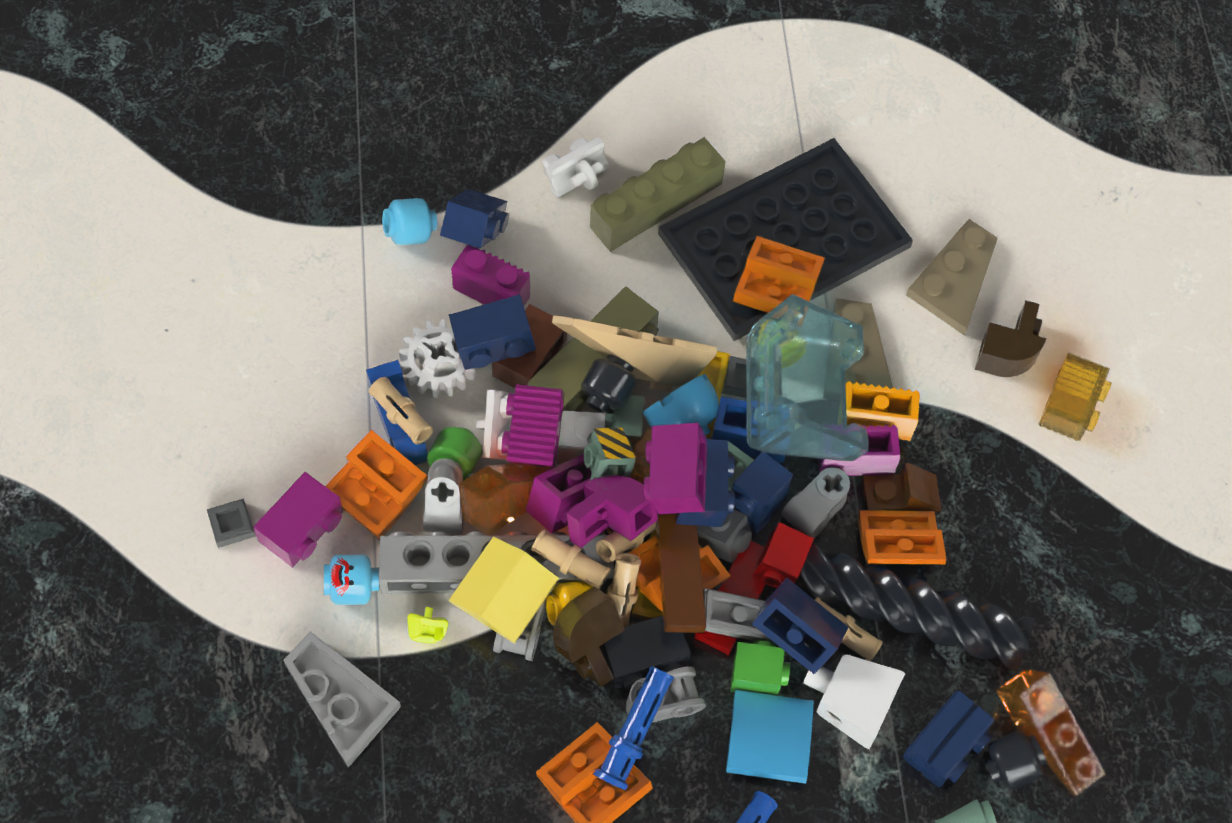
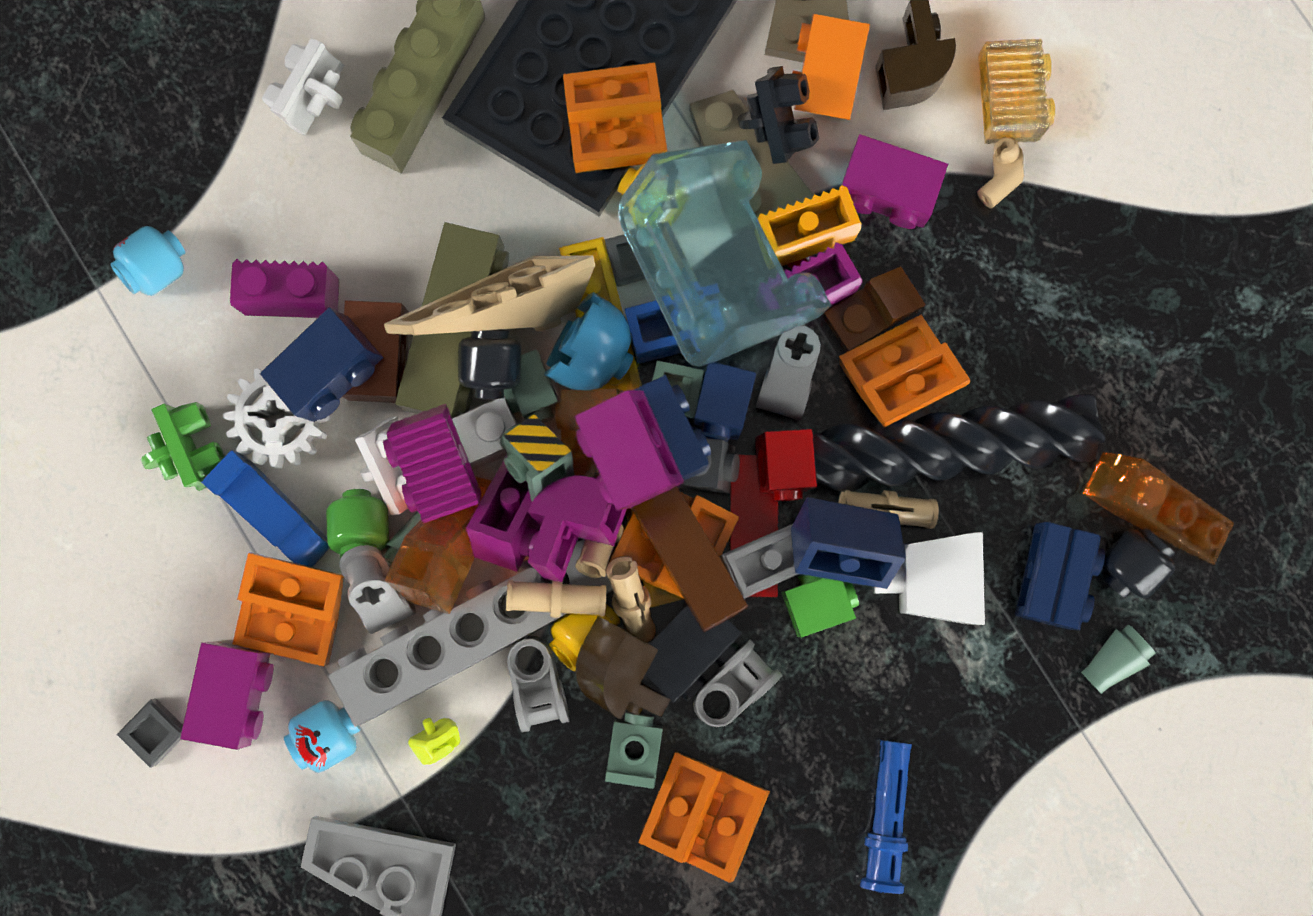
camera: 20 degrees left, 20 degrees up
tan pin [369,377,433,445] -> none
dark blue brick [440,189,509,249] -> none
light yellow slope [449,536,559,644] -> none
blue pin [593,666,674,791] -> none
dark azure slope [726,690,814,784] -> none
none -> bright green hips [140,402,225,491]
none -> sand green brick [605,712,663,789]
none -> black hips [737,66,819,164]
none -> orange brick [792,14,870,120]
none -> magenta brick [841,134,949,229]
none -> tan arm [977,137,1024,208]

